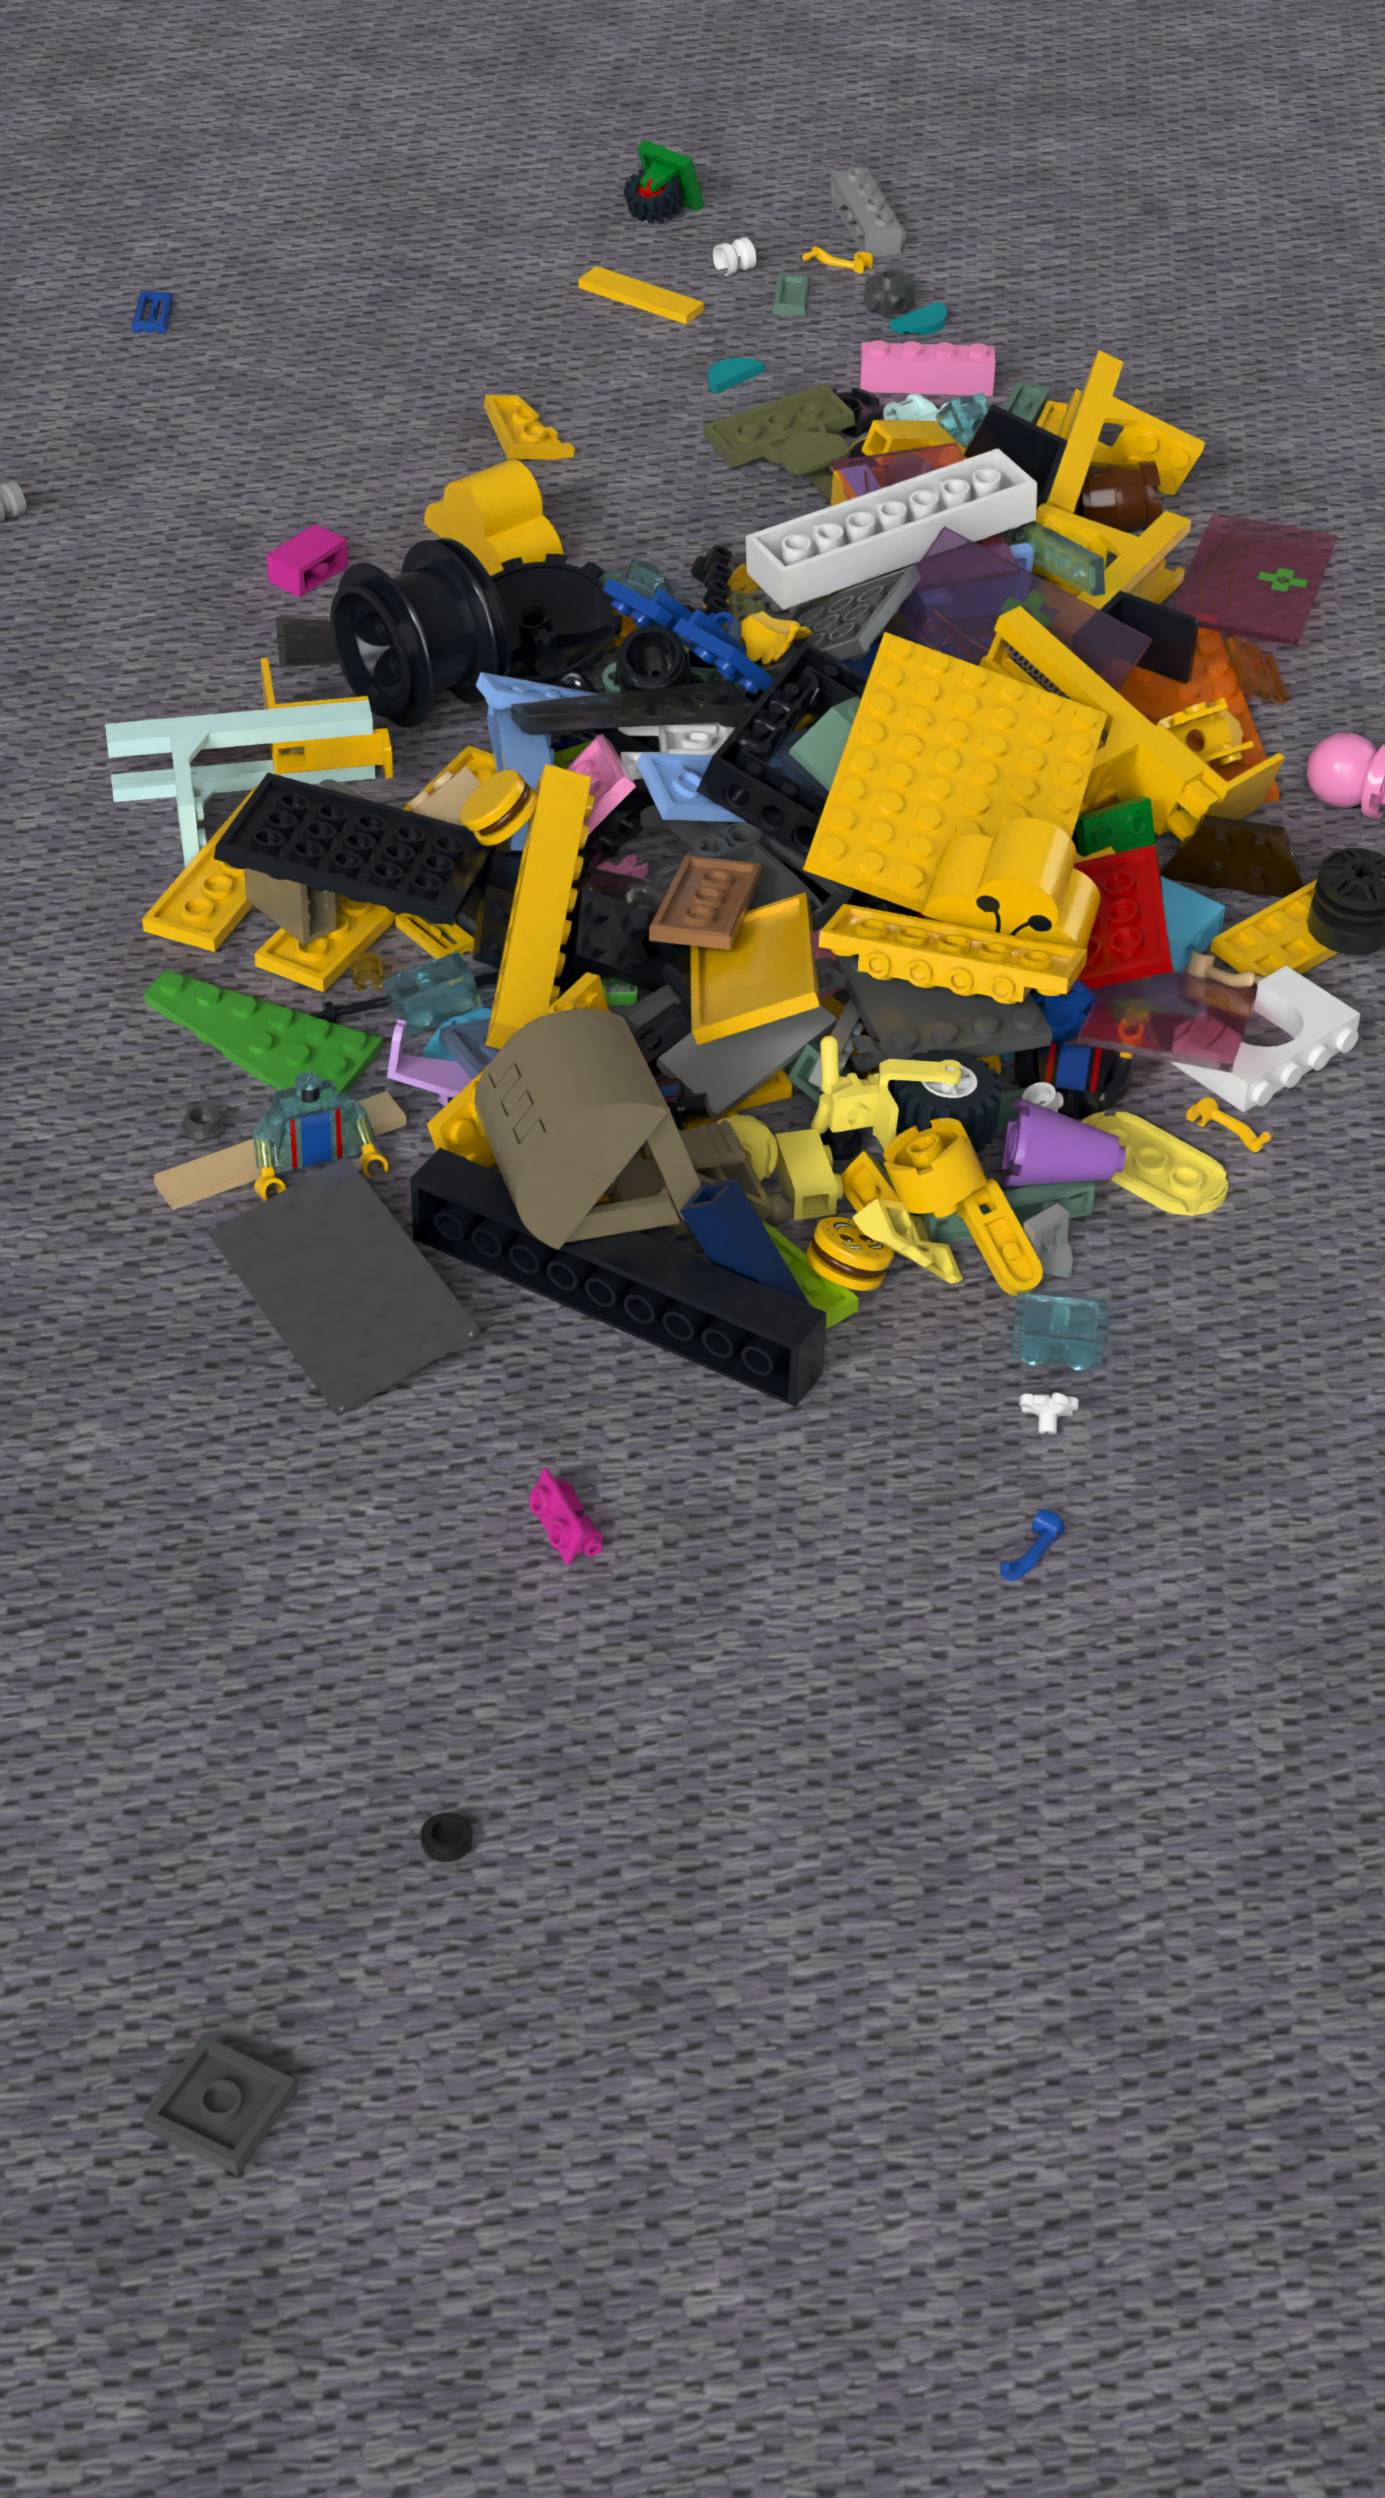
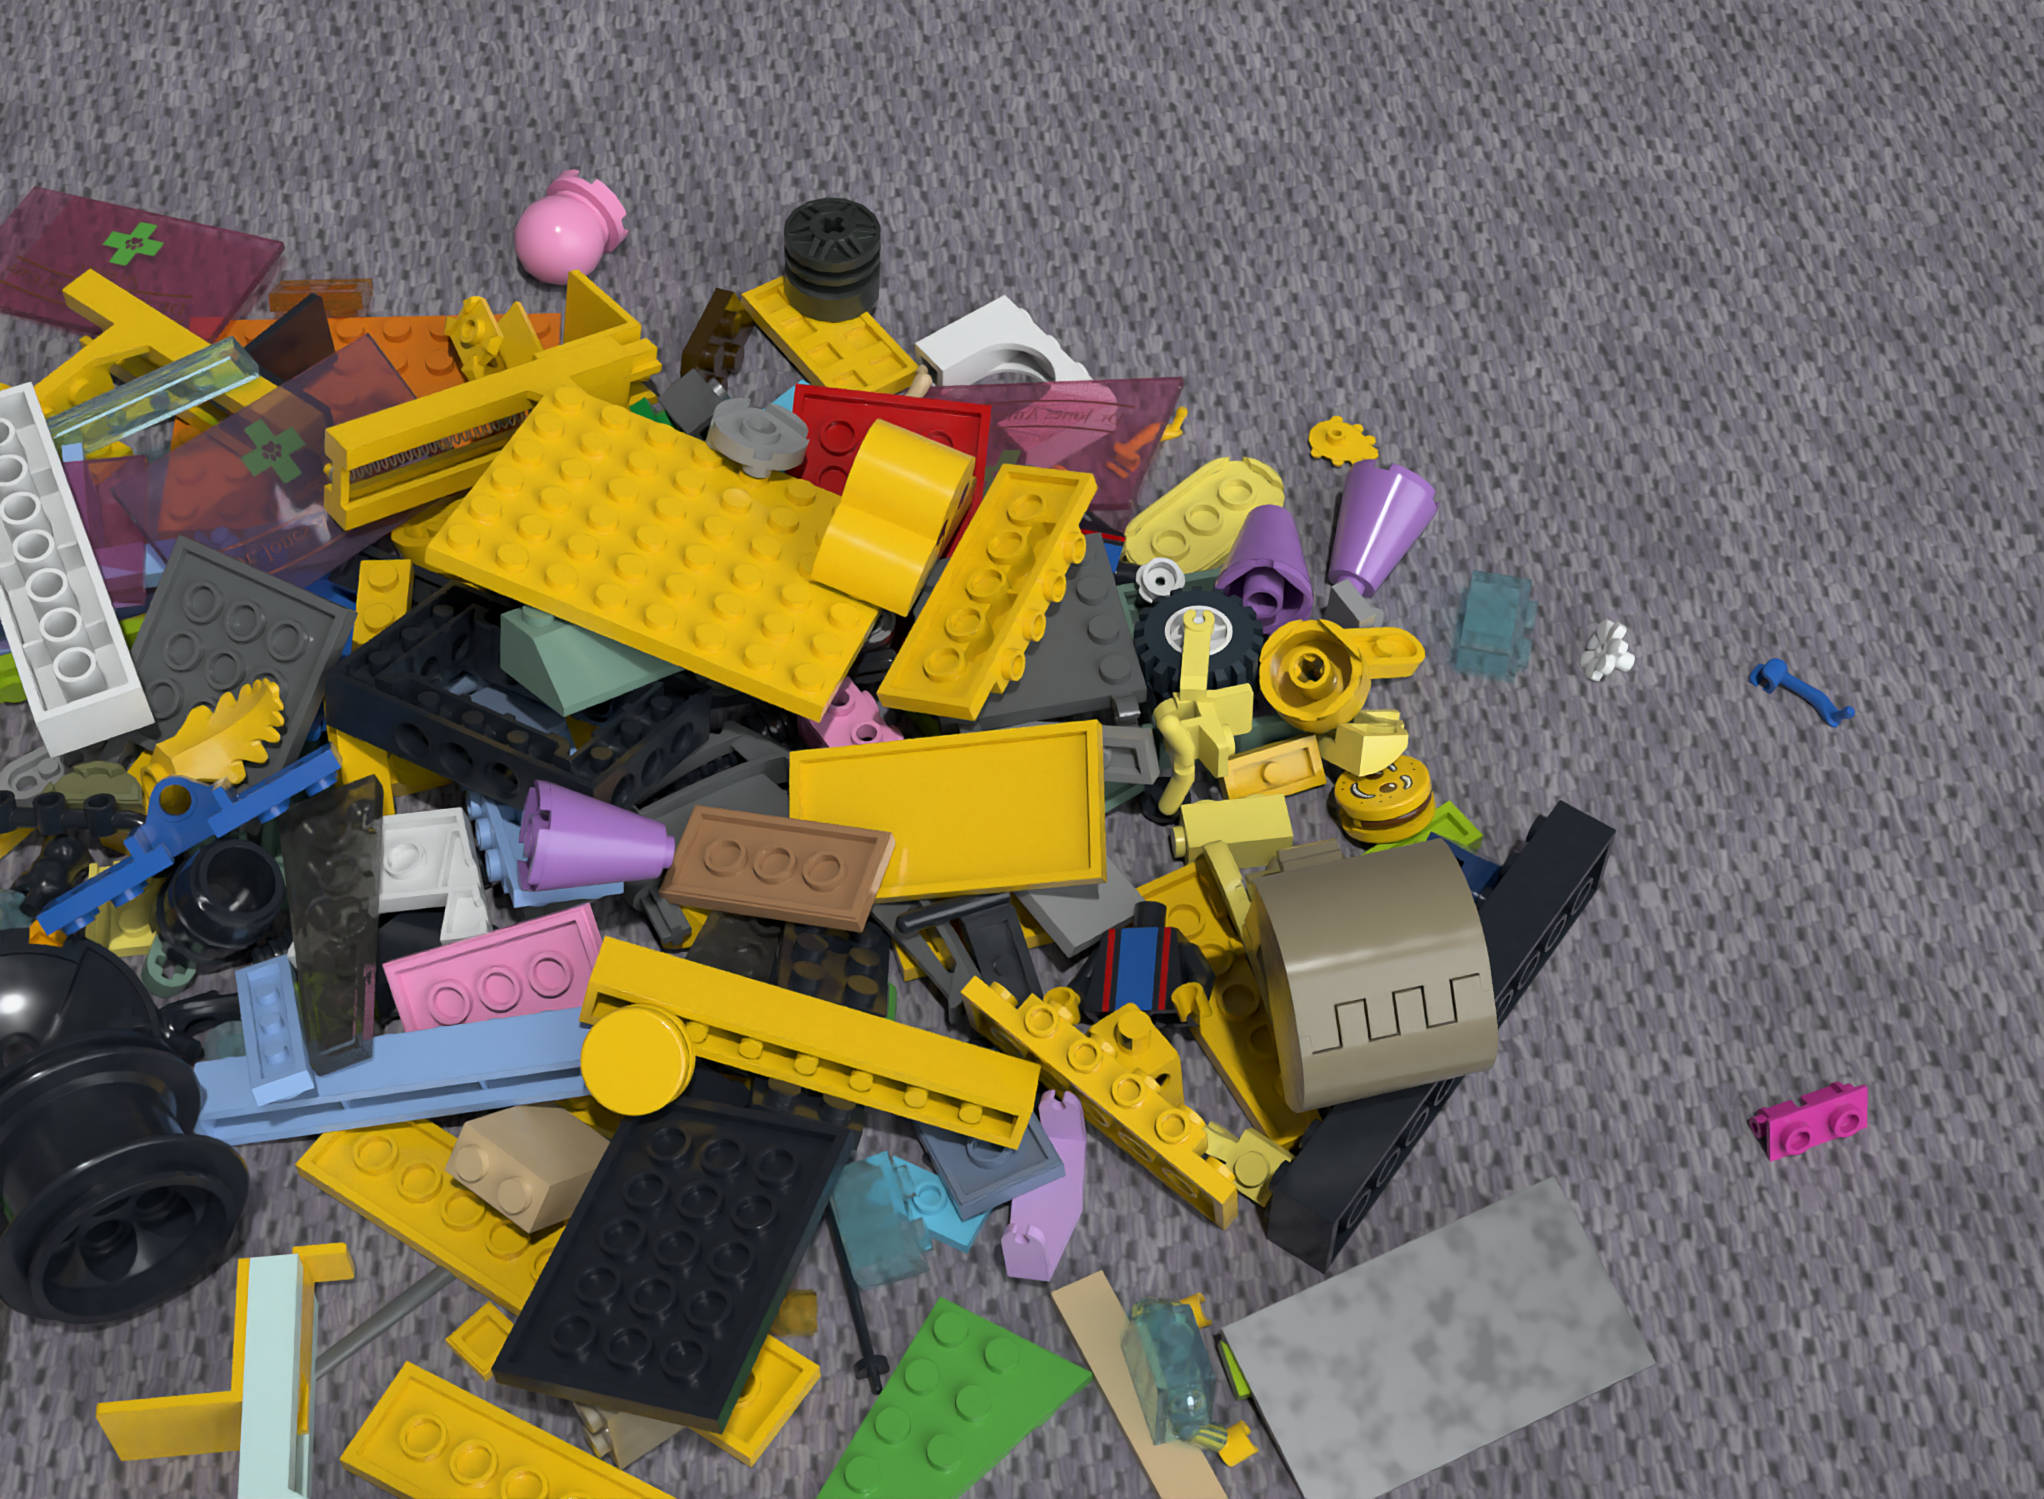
camera: 85 degrees left, 10 degrees up
none -> medium lavender cone [517,780,675,892]
none -> flat silver brick [657,368,731,442]
none -> light grey plate [706,398,809,478]
none -> yellow piece [1308,415,1379,467]
none -> medium lavender cone [1328,459,1439,598]

